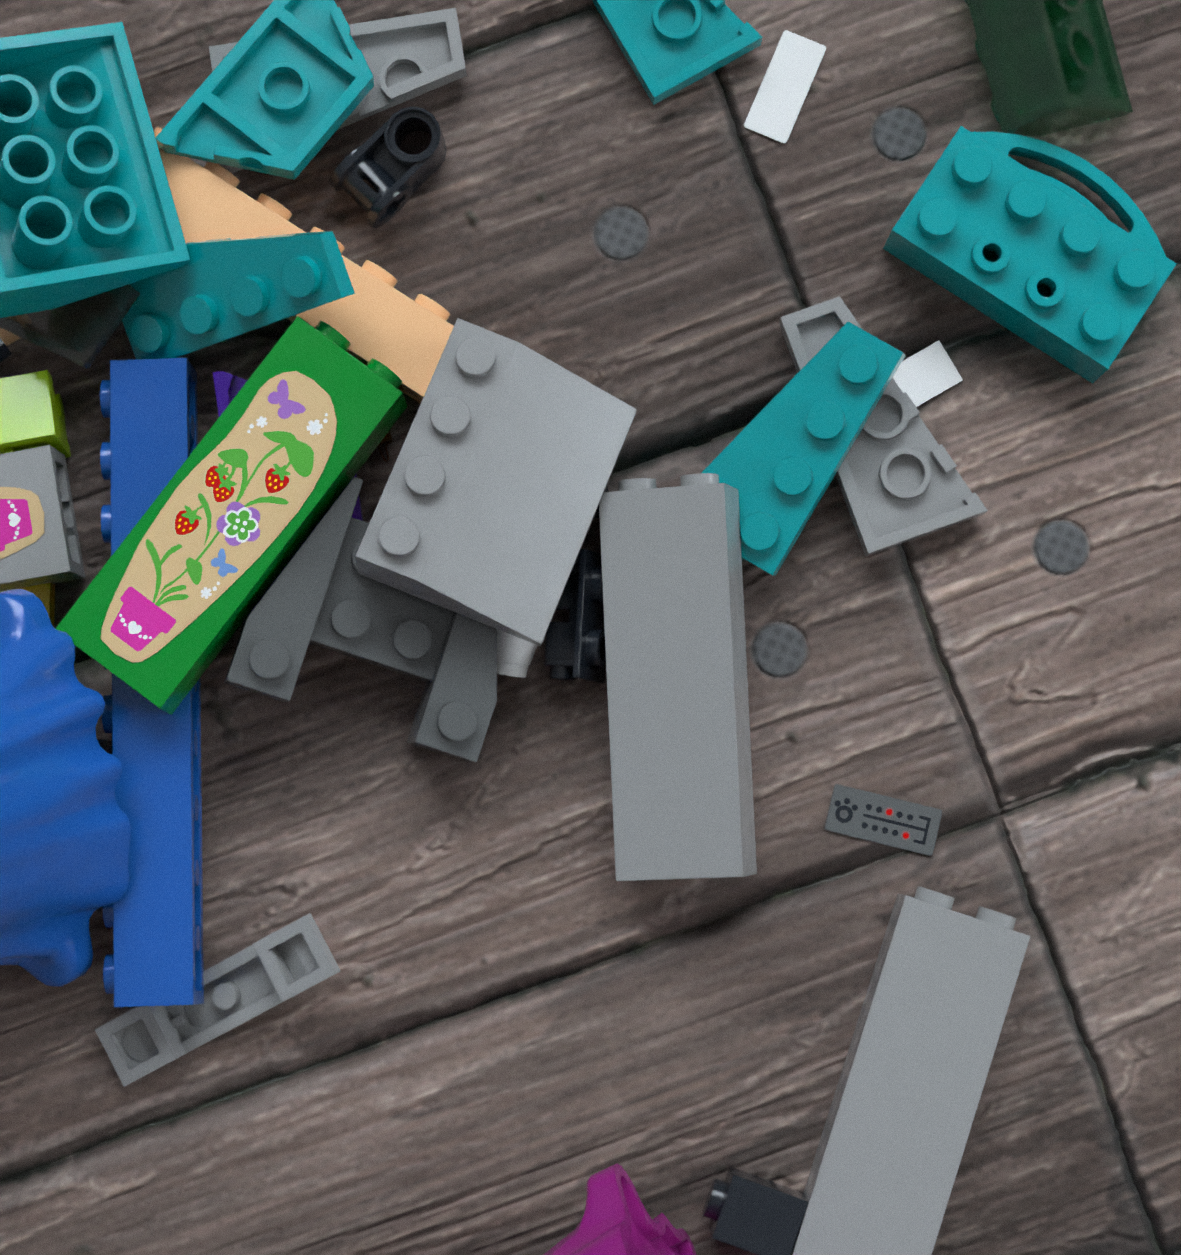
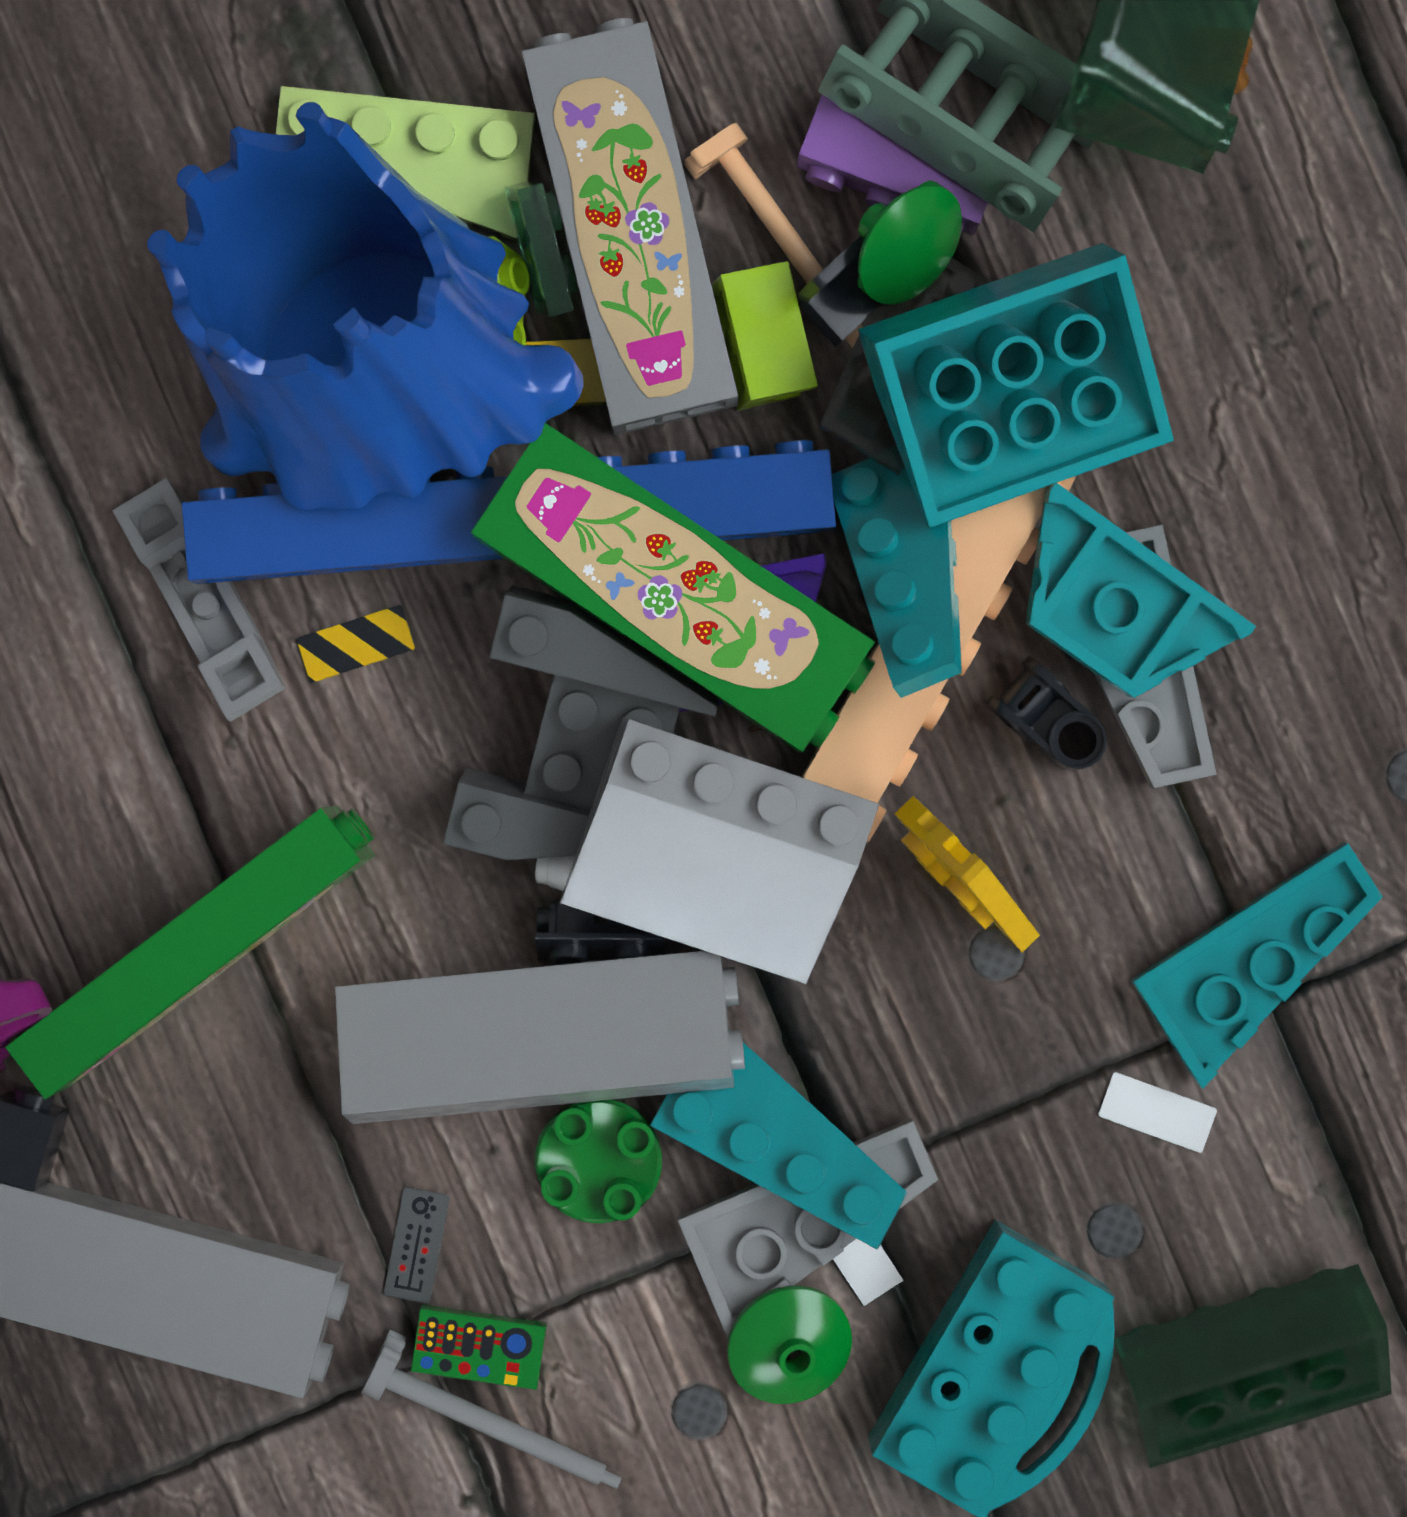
camera: 85 degrees right, 5 degrees up
none -> green brick [5,805,376,1100]
none -> sticker [297,605,415,683]
none -> light grey piece [361,1330,622,1489]
none -> tile [411,1304,547,1390]
none -> green dish [535,1099,662,1223]
none -> green dish [727,1285,852,1404]
none -> yellow wing [894,796,1040,952]

